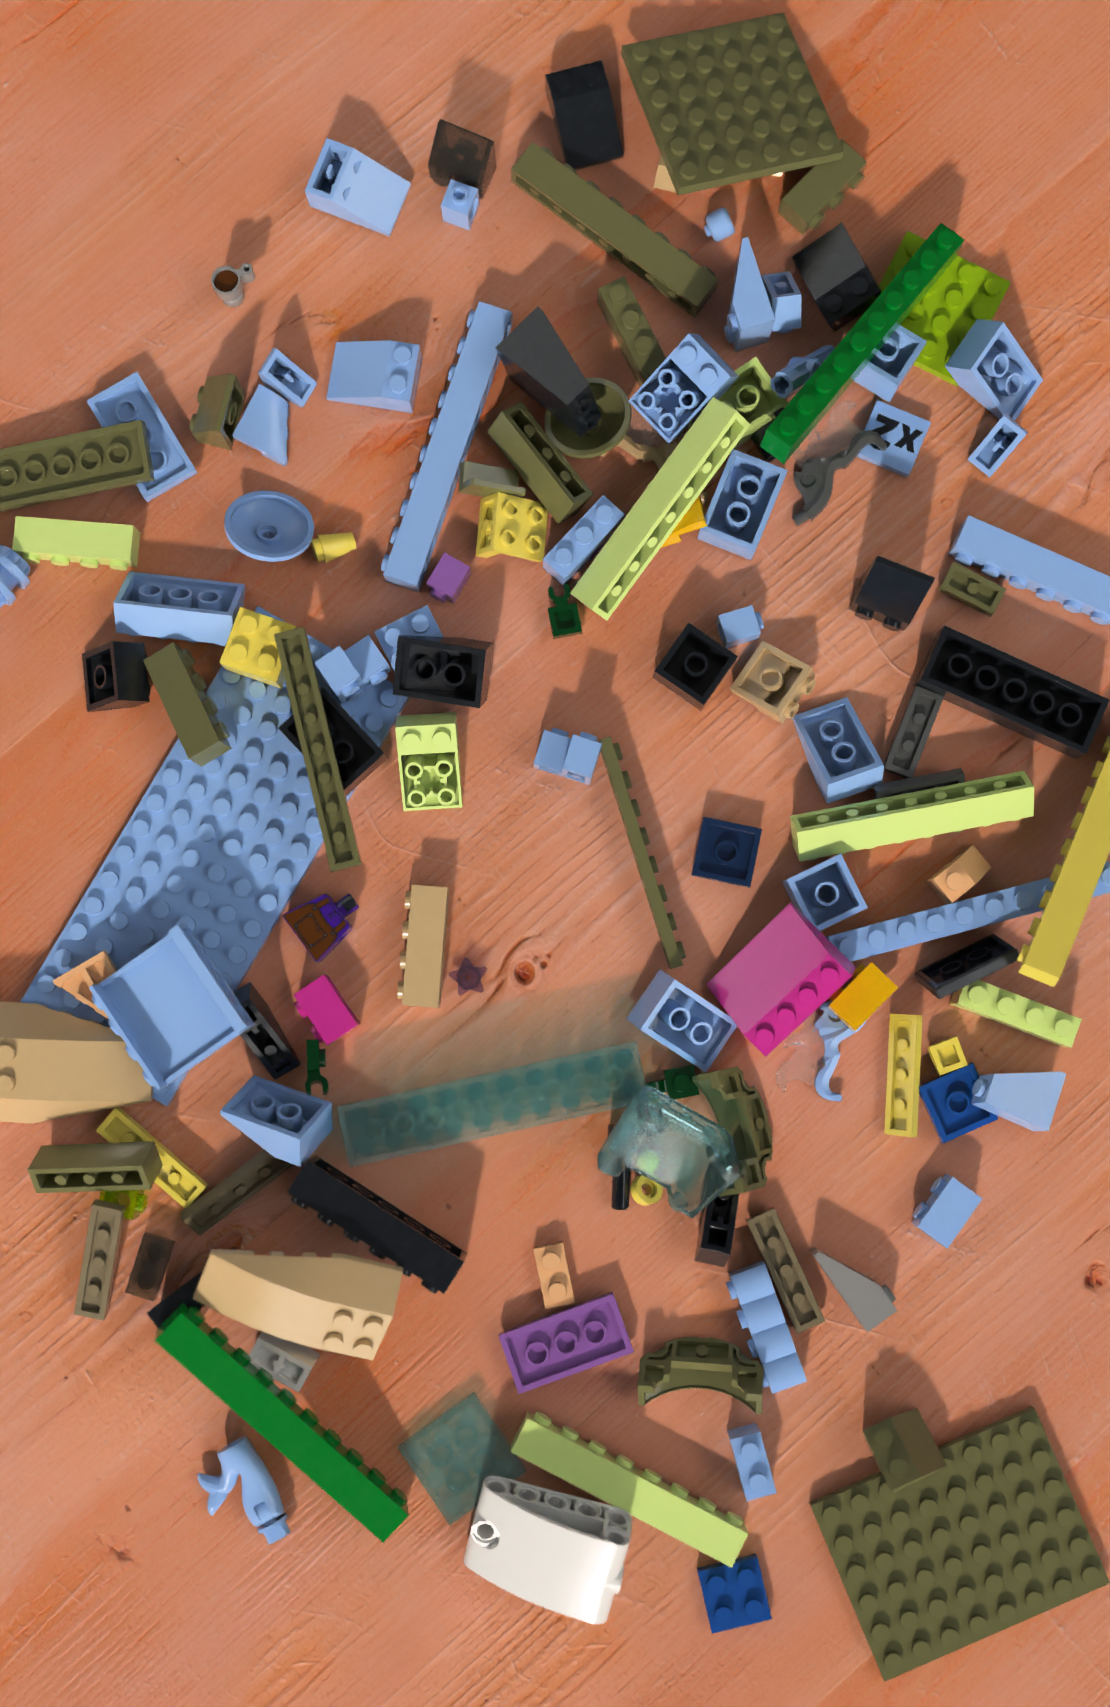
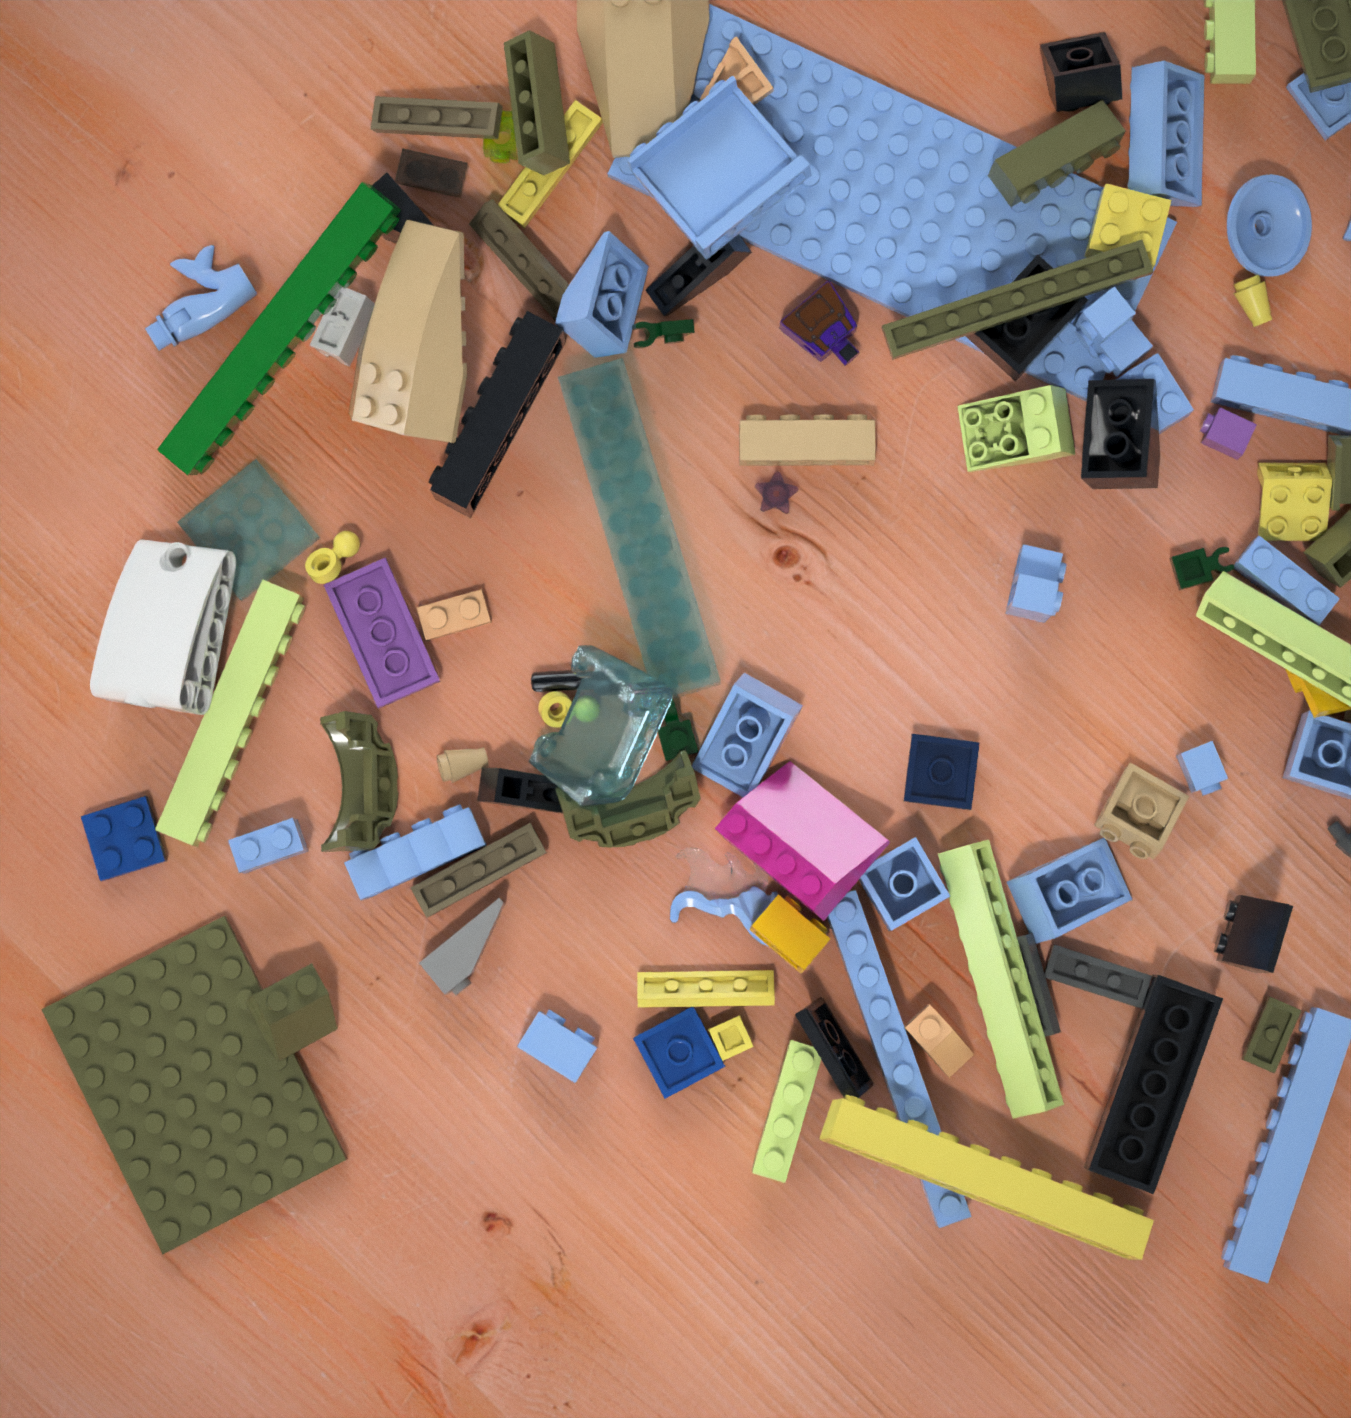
camera: 90 degrees right, 0 degrees up
dark pink brick [294,974,360,1045] -> none
olive plate [599,736,686,969] -> none
black brick [652,623,738,711] -> none
light blue slope [971,1071,1066,1131] -> none
none -> light yellow plate [305,531,360,584]
none -> tan cone [437,747,489,783]

